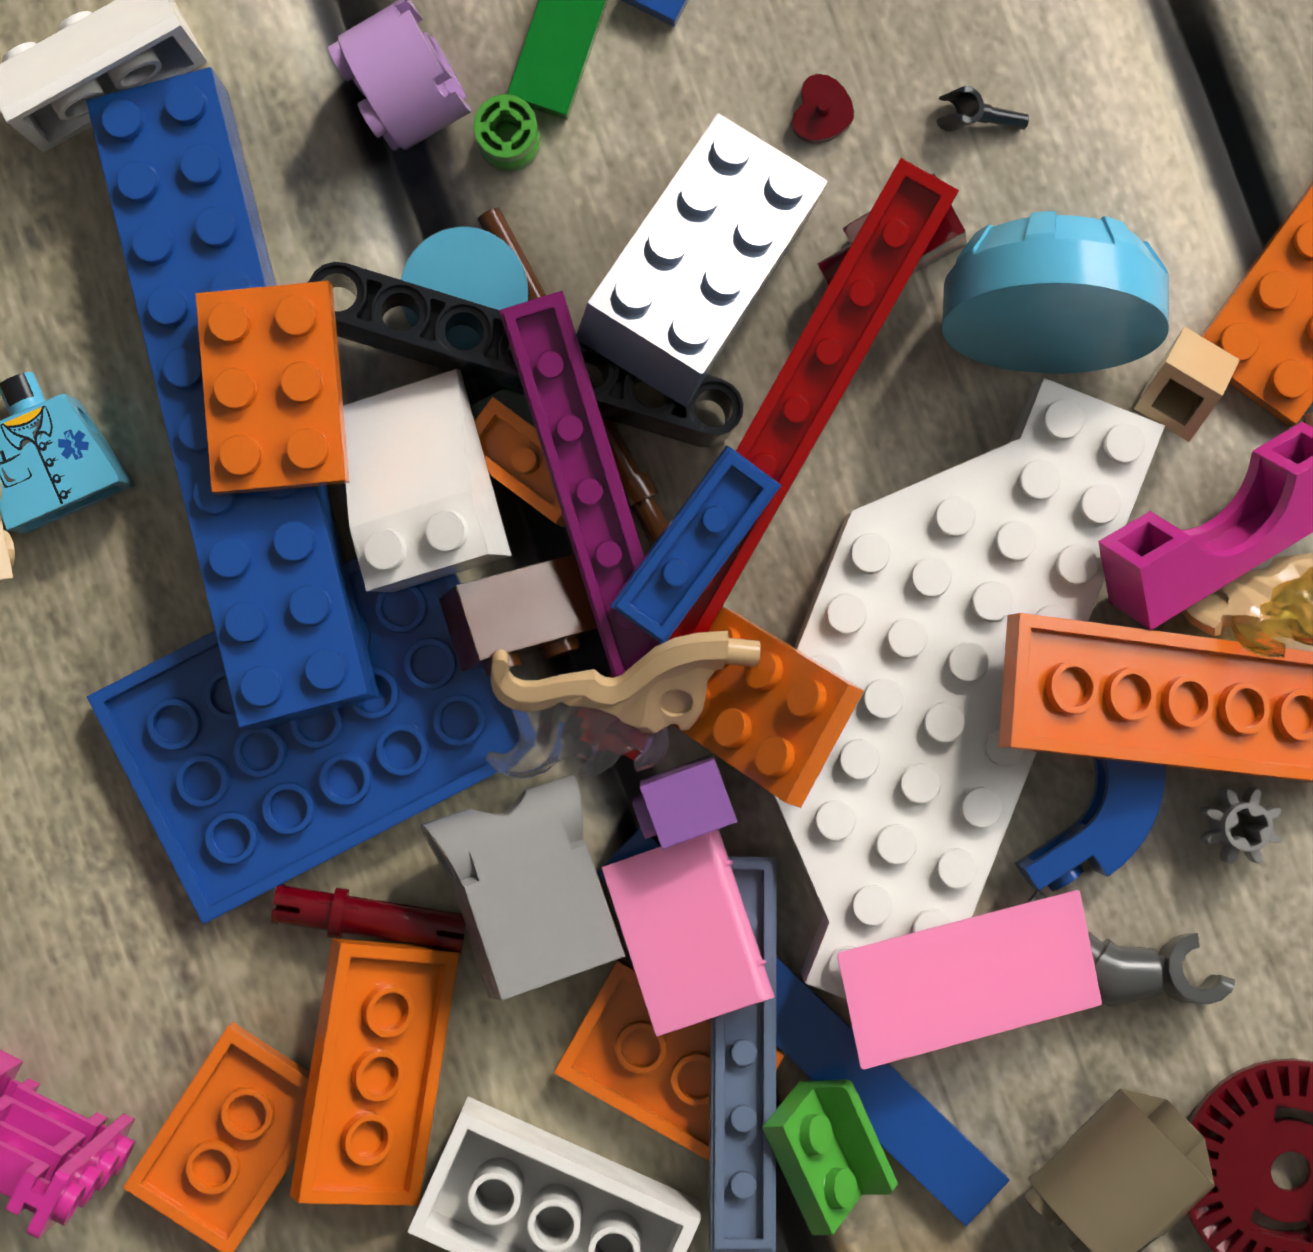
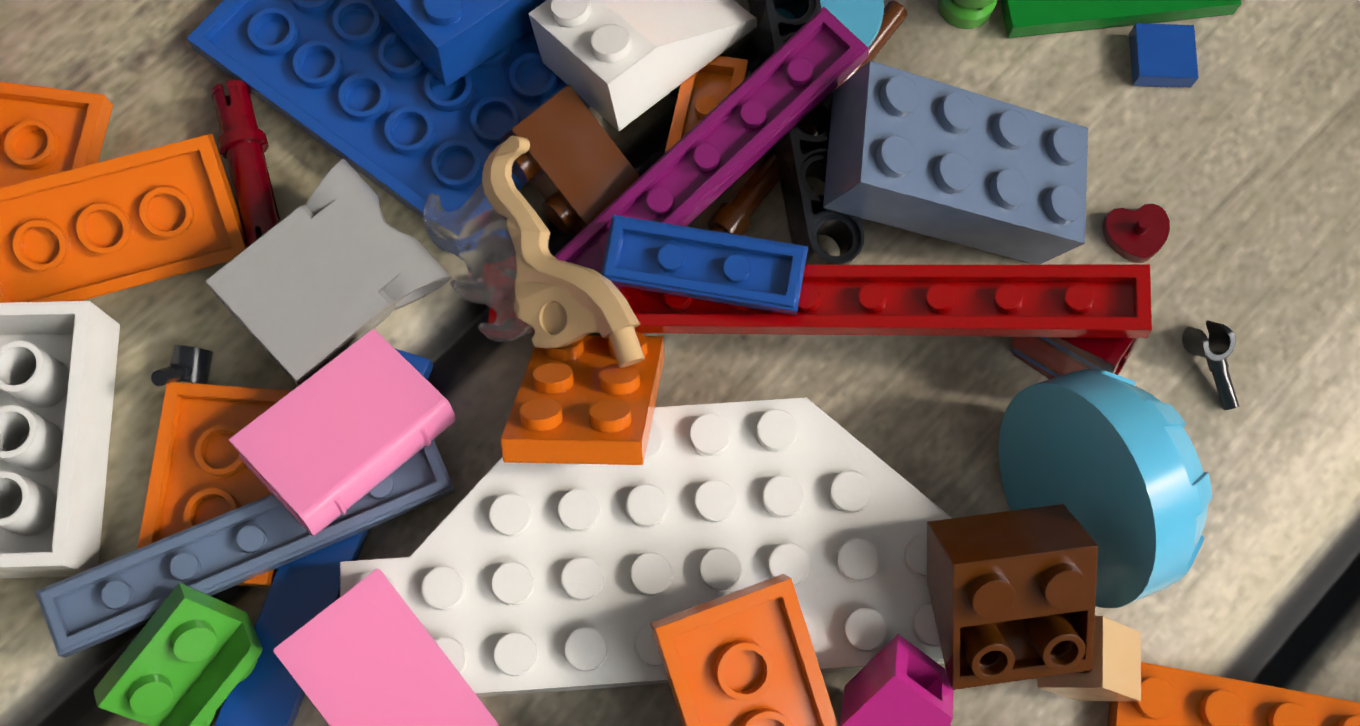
camera: 65 degrees right, 15 degrees down
medium lavender brick [632,754,738,850] -> none
none -> black hand [151,345,213,386]
none -> reddish brown slope [927,504,1098,690]

